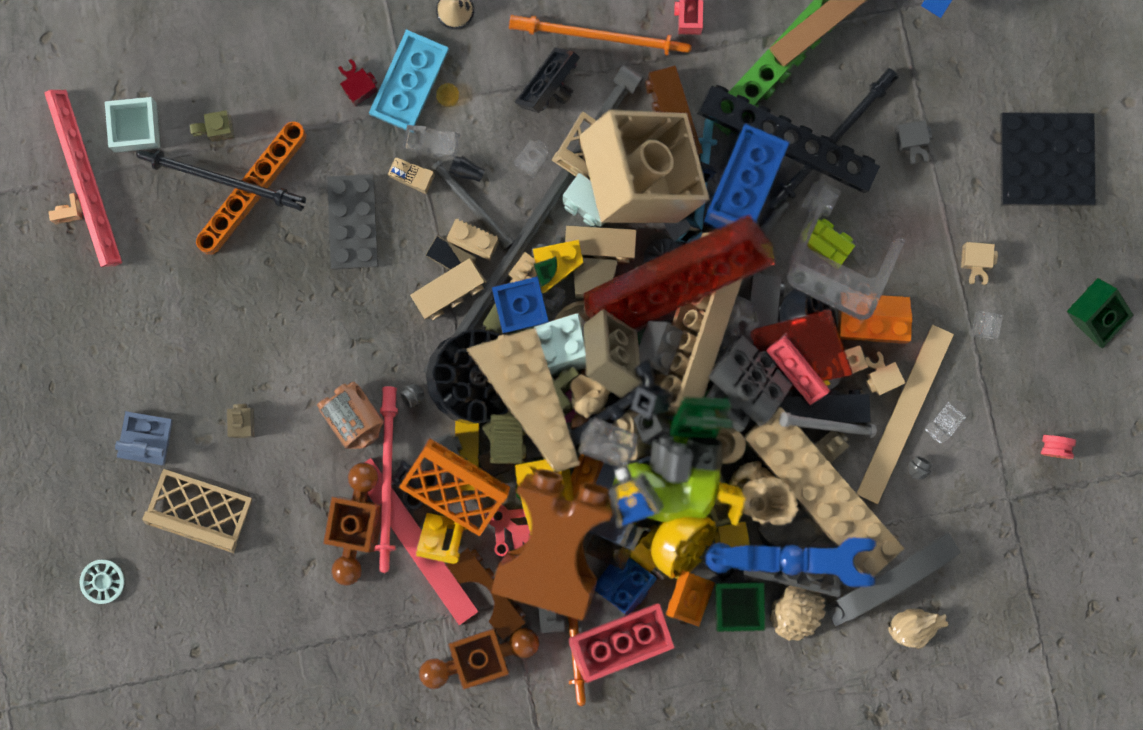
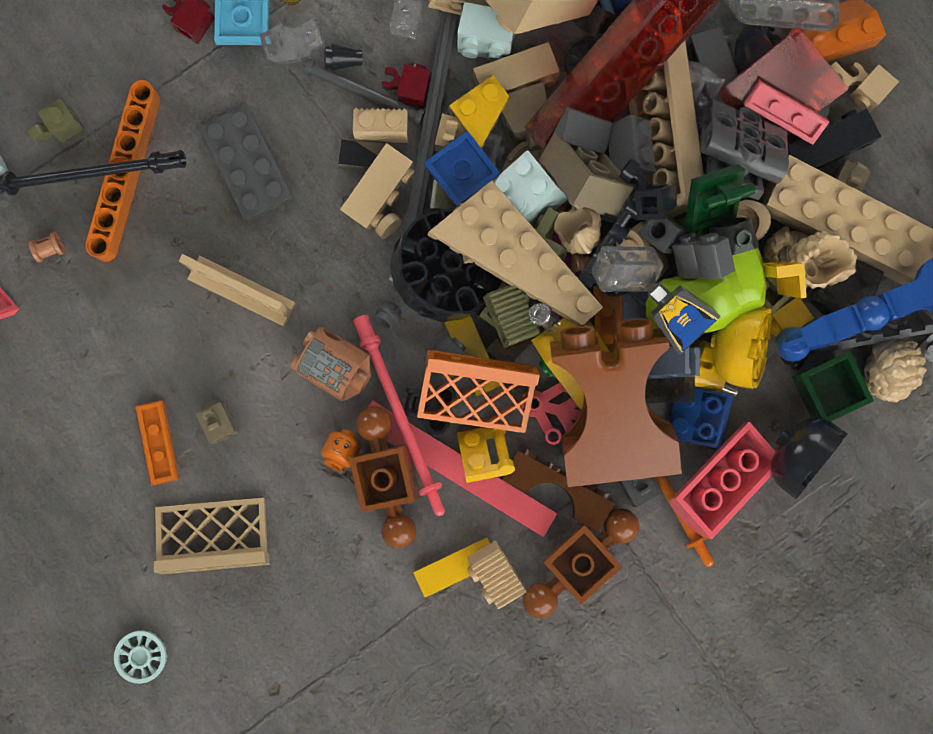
camera: 25 degrees left, 0 degrees up
sand blue plate [115,411,173,466] -> none
tan leg [387,158,435,194] -> none
dark green tile [534,256,557,287] -> none
orange plate [666,570,715,627] -> none
light grey bar [779,412,877,438] -> none
tan tile [856,325,954,504] -> none
none -> nougat bush [28,231,65,263]
none -> orange tile [135,400,180,486]
none -> tan fence [179,254,296,327]
none -> orange head [321,429,361,471]
none -> tan tile [375,213,401,239]
none -> dark red brick [382,63,431,109]
none -> yellow tile [413,537,490,597]
none -> tan brick [467,541,527,609]
none -> clear pin [529,303,560,332]
none -> dark grey slope [554,107,612,154]
none -> black cylinder [771,418,848,499]

